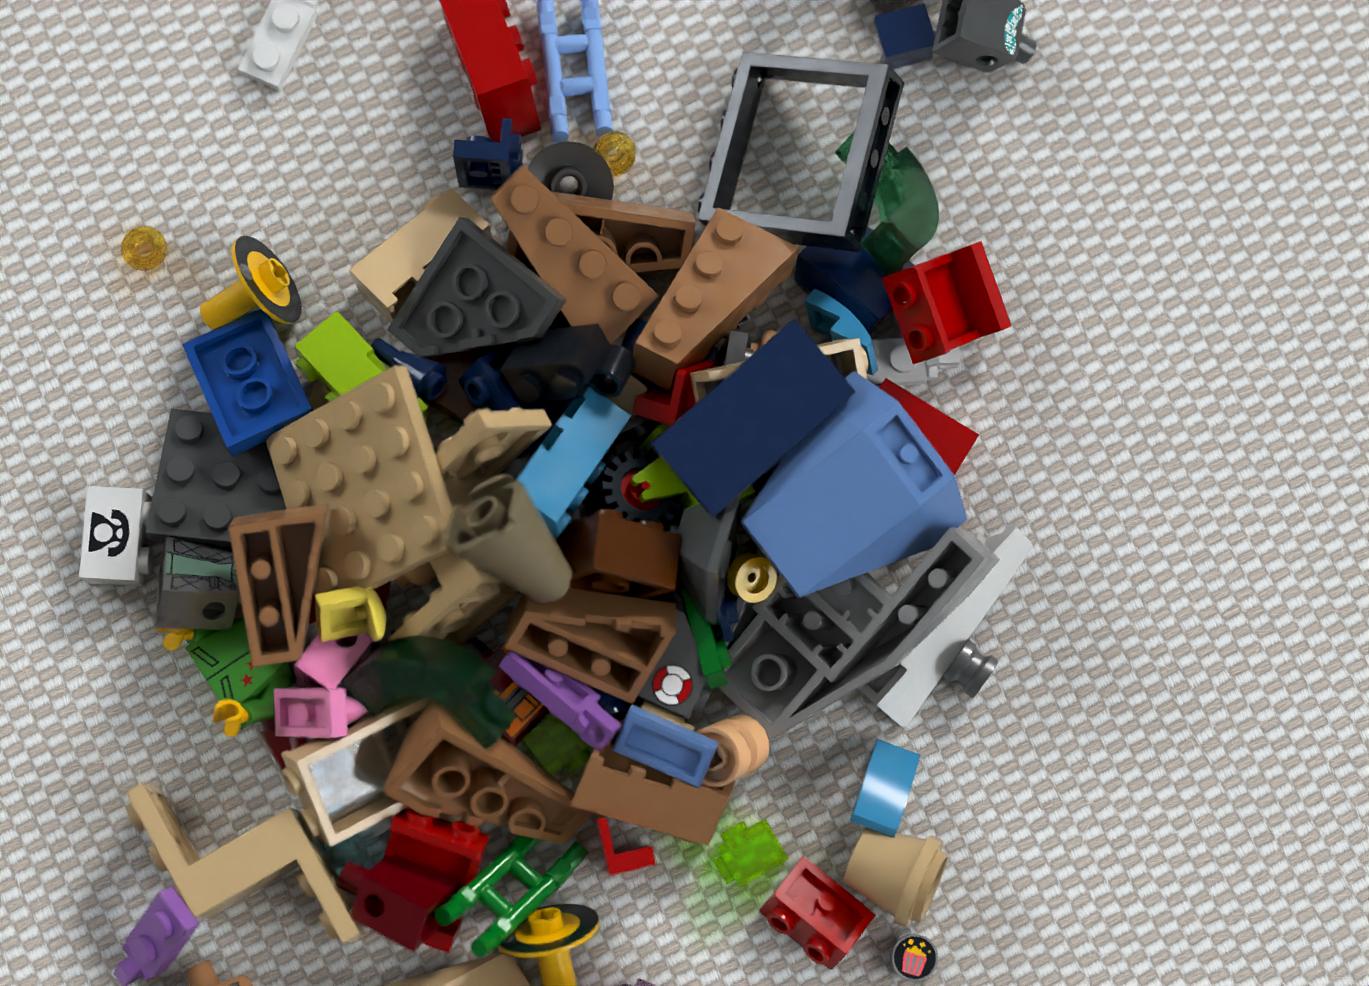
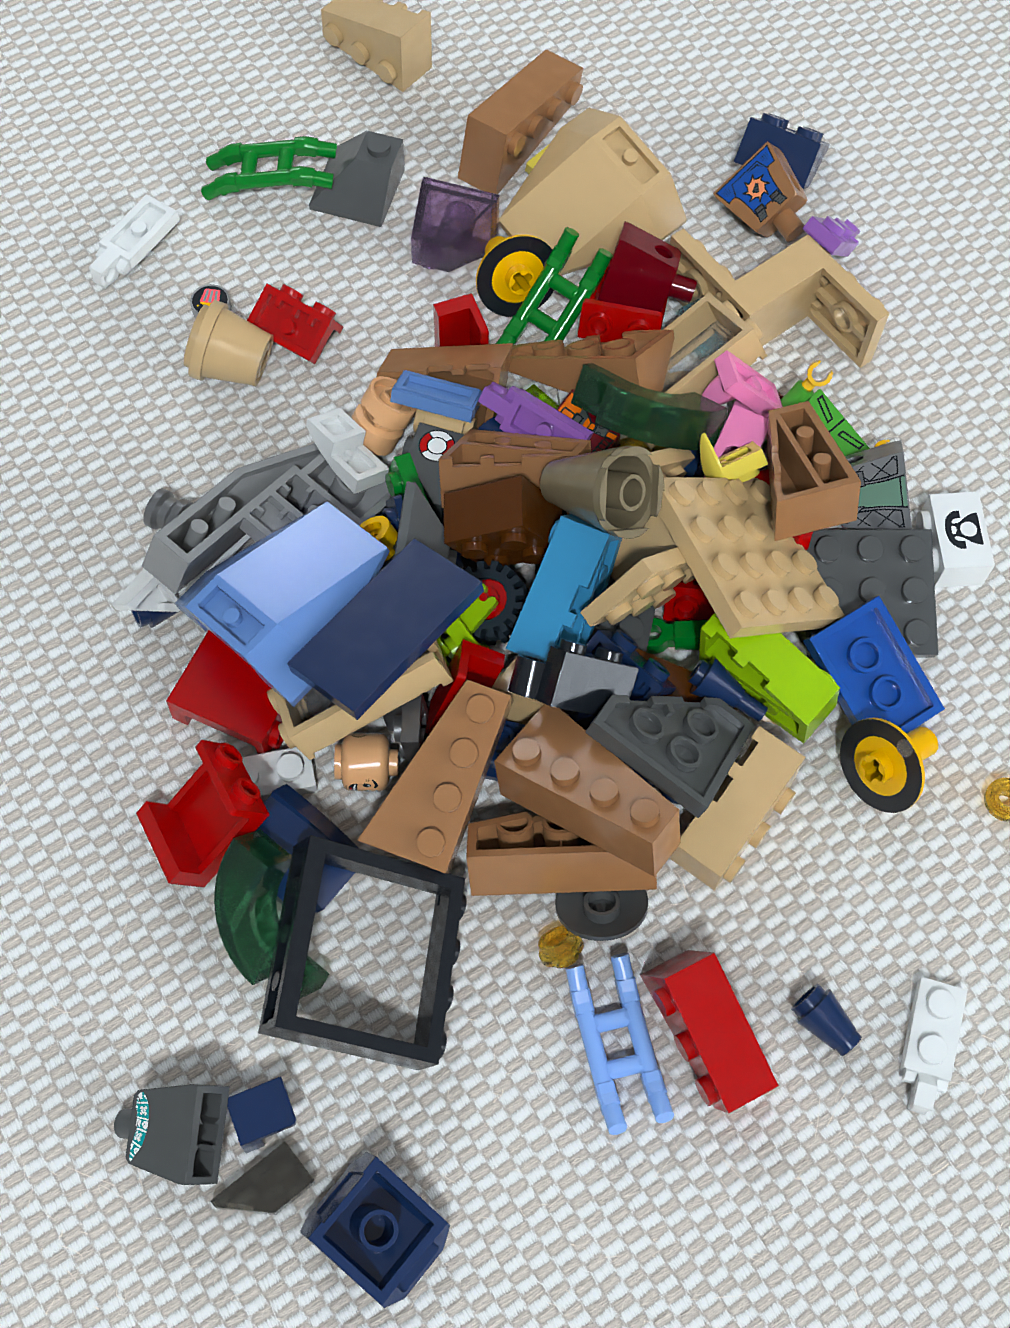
camera: 175 degrees right, 15 degrees down
dark blue bracket [453,118,523,190] -> none
clear neon green brick [713,819,789,888] -> none
dark azure slope [804,288,878,375] -> none
dark azure slope [850,739,920,837] -> none
none -> white slope [306,408,389,494]
none -> dark blue cone [791,984,862,1056]

